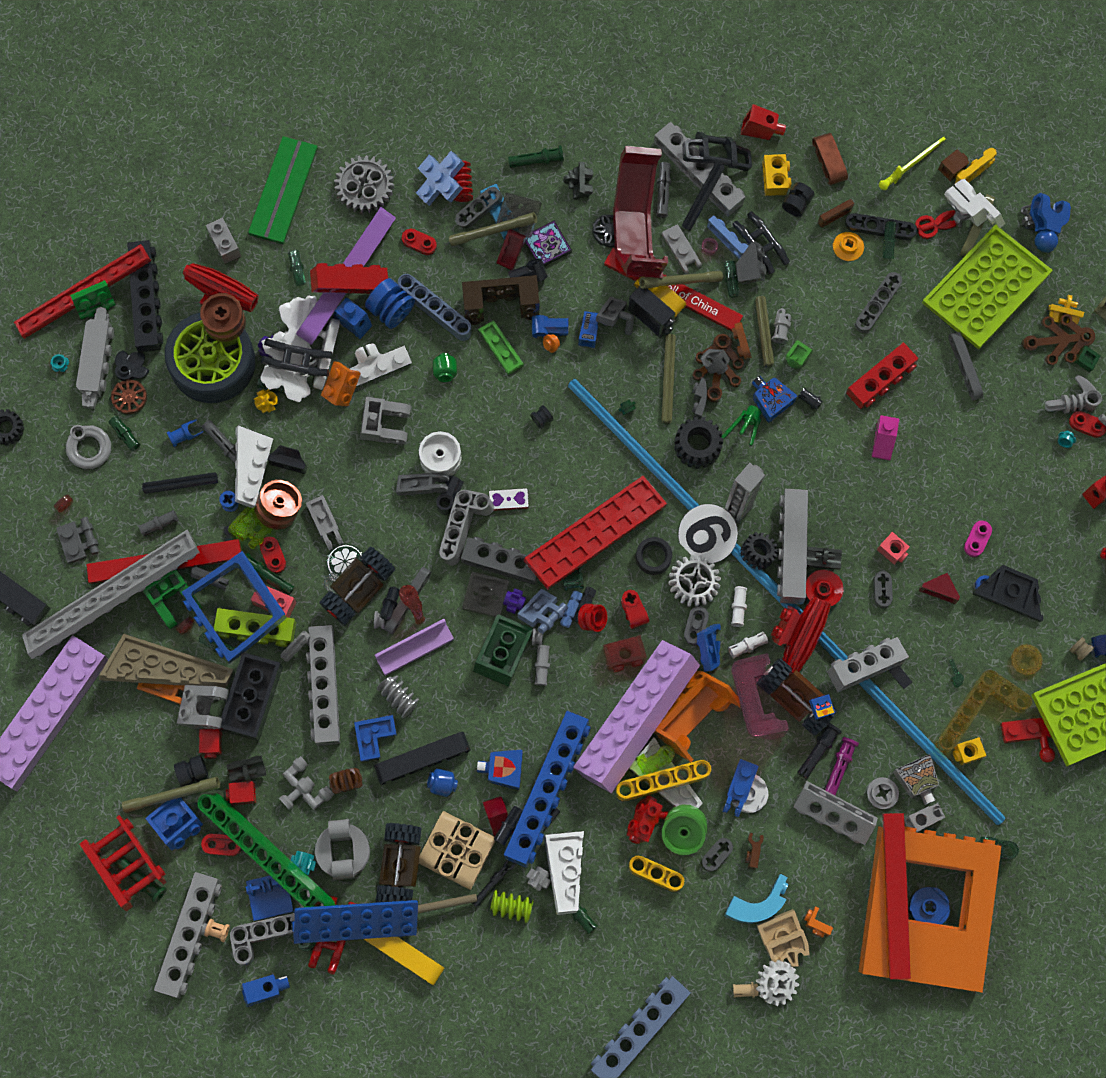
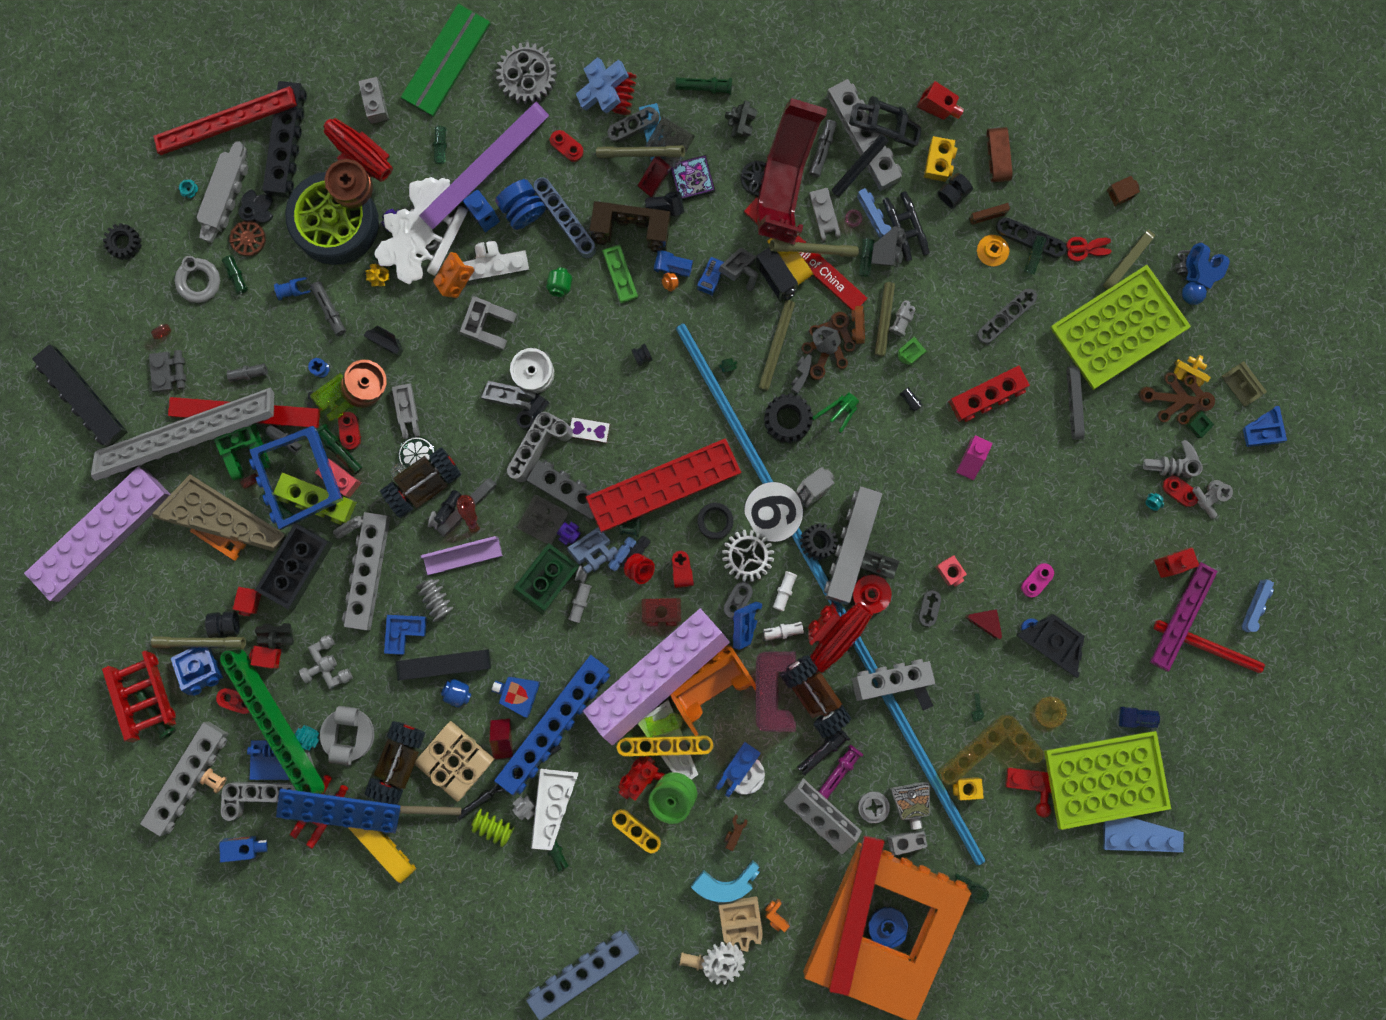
camera: 20 degrees right, 10 degrees up
green plate [70,280,116,320] -> none
black axle [142,472,218,494] -> none
light grey brick [177,685,229,729] -> none
white wing [235,426,273,508] -> none
black piece [261,338,332,377] -> none
red brick [310,263,388,294] -> none
reddish brown gear [329,768,363,794] -> none
black axle [493,806,523,845] -> none
dark grey beam [701,838,733,872] -> none
blue torso [752,376,798,423] -> none
blue tile [809,694,835,720] -> none
neon yellow sword [879,137,946,190] -> none
white plate [944,179,1005,228] -> none
yellow hinge [955,148,997,184] -> none
dark tan wheel [1069,637,1094,661] -> none

